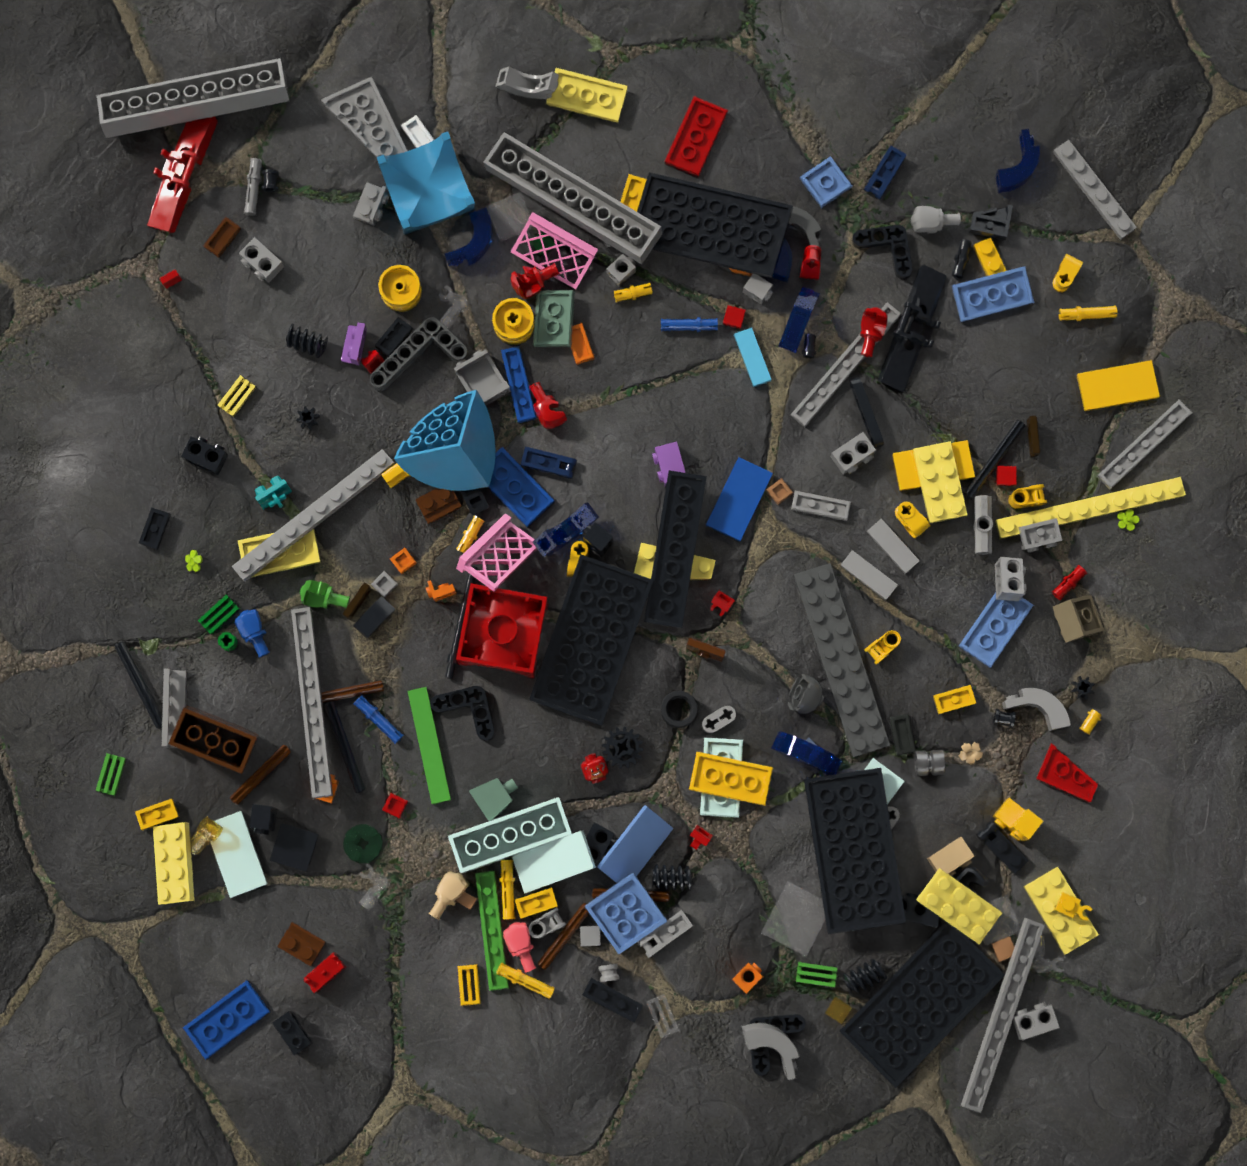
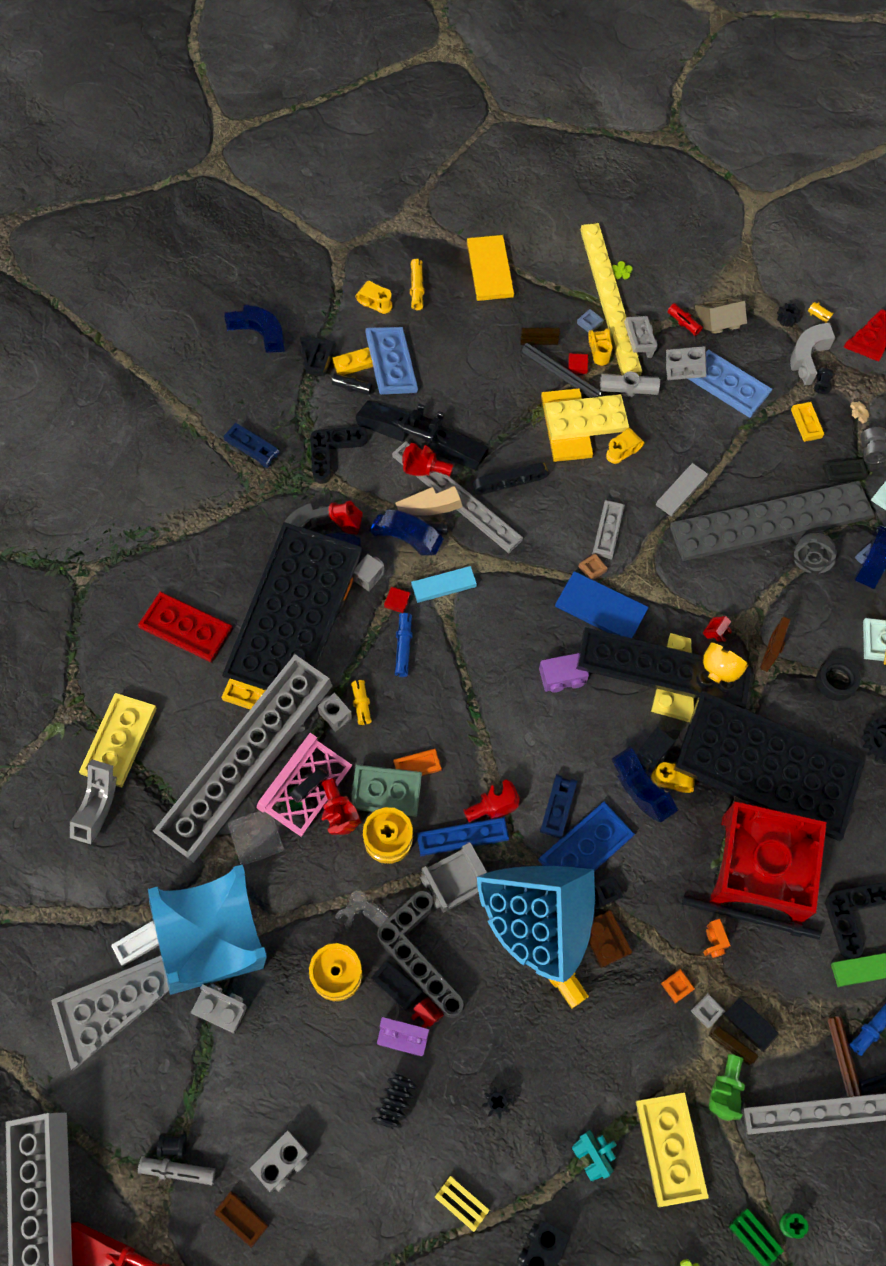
camera: 90 degrees left, 15 degrees down
light grey plate [232,449,395,583] -> none
blue piece [235,609,270,658] -> none
clear blue arch [444,207,493,266] -> none
bright pink fence [456,513,540,591] -> none
yellow pin [456,516,485,553] -> none
light grey beam [702,706,736,734] -> none
medium blue tile [800,156,852,208] -> none
light grey brick [830,432,876,475] -> none
yellow piece [864,630,901,665] -> none
light grey tile [867,519,920,574] -> none
light grey piece [911,206,961,234] -> none
light grey plate [1053,140,1137,240] -> none
light grey tile [1097,400,1192,490] -> none
none -> black beam [290,767,329,804]
none -> tan slope [396,486,463,516]
none -> sand blue tile [577,309,604,333]
none -> yellow cylinder [703,643,748,683]

